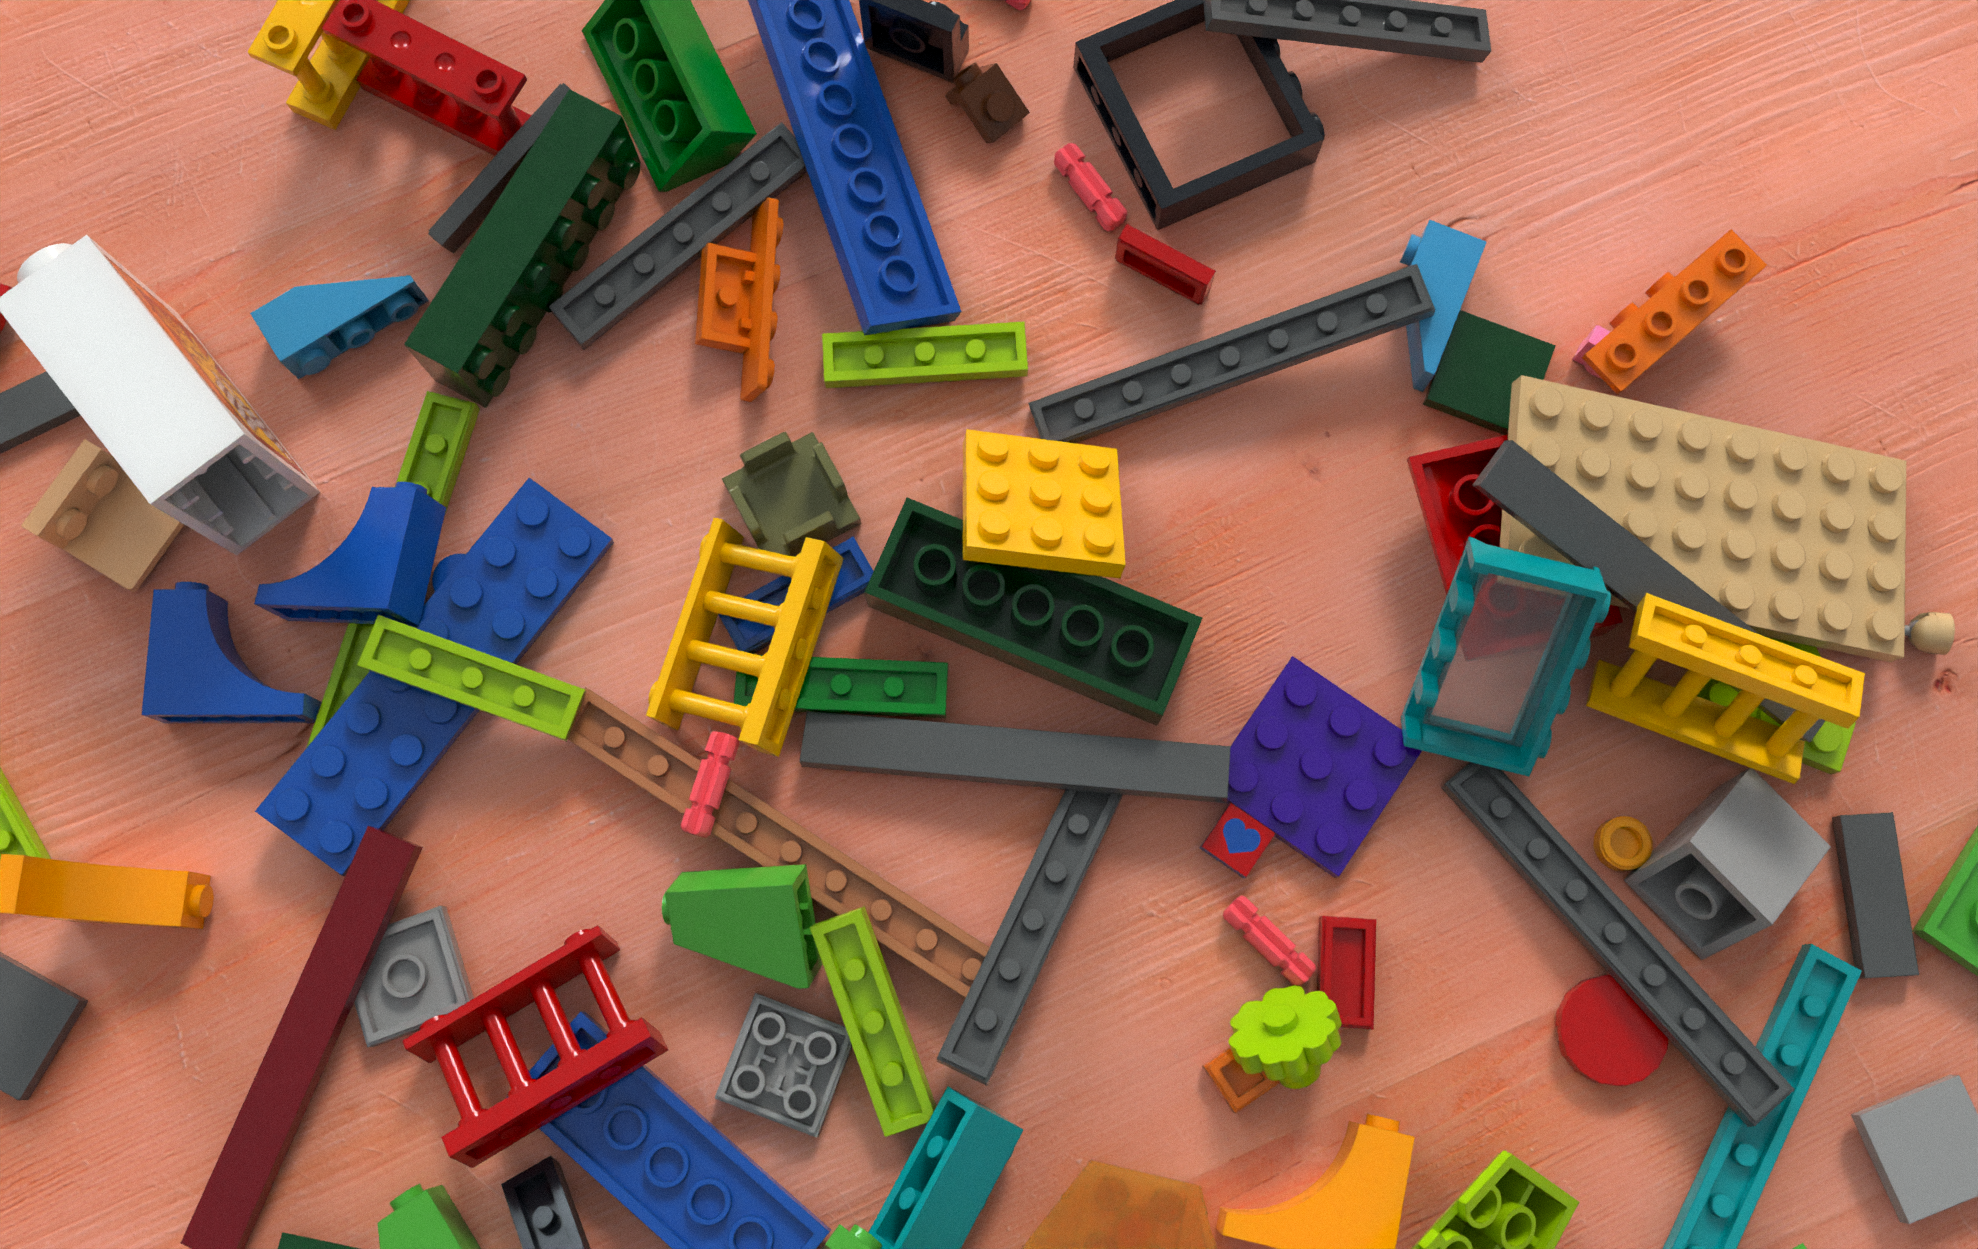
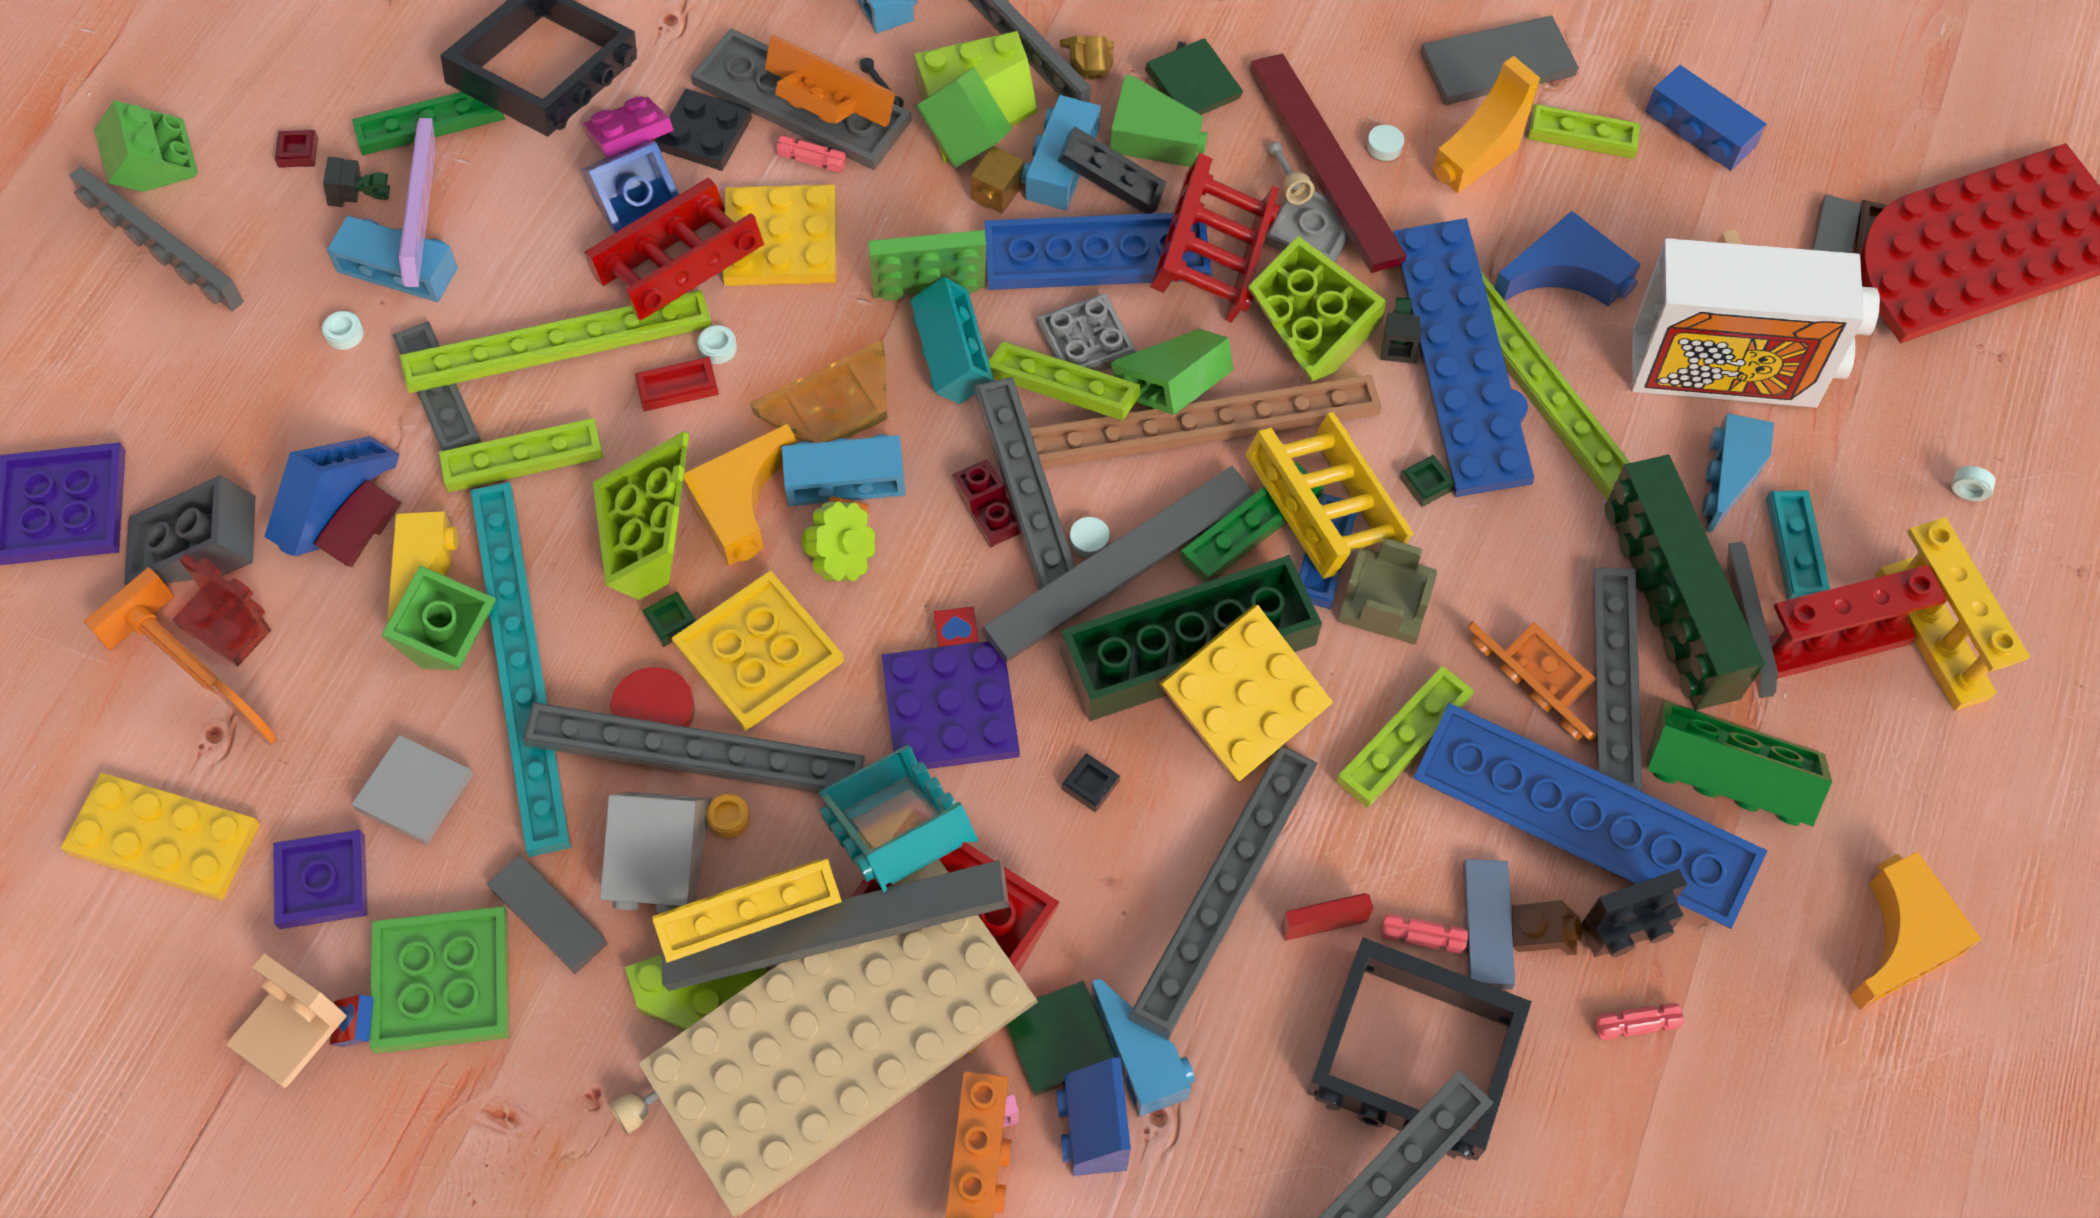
camera: 135 degrees right, 15 degrees down
blue arch [254,482,446,626] -> none
lime plate [357,615,586,742] -> none
coral axle [681,731,739,838] -> none
coral axle [1223,895,1316,986] -> none
red tile [1317,916,1377,1030] -> none
none -> dark green tile [642,591,696,647]
none -> yellow plate [671,570,845,732]
none -> dark azure brick [782,434,906,506]
none -> dark red slope [952,459,1020,548]
none -> blue slope [1056,1057,1131,1176]
none -> black tile [1061,753,1120,813]
none -> light aqua tile [1070,517,1110,558]
none -> lime wedge [1249,236,1386,382]
none -> tan hinge [1268,142,1314,205]
none -> light aqua tile [1367,125,1404,161]
none -> pearl dark grey piece [1381,297,1421,364]
none -> dark green tile [1400,455,1455,507]
none -> sand blue tile [1463,859,1515,989]
none -> teal tile [1766,490,1830,600]
none -> light aqua tile [1951,466,1996,501]

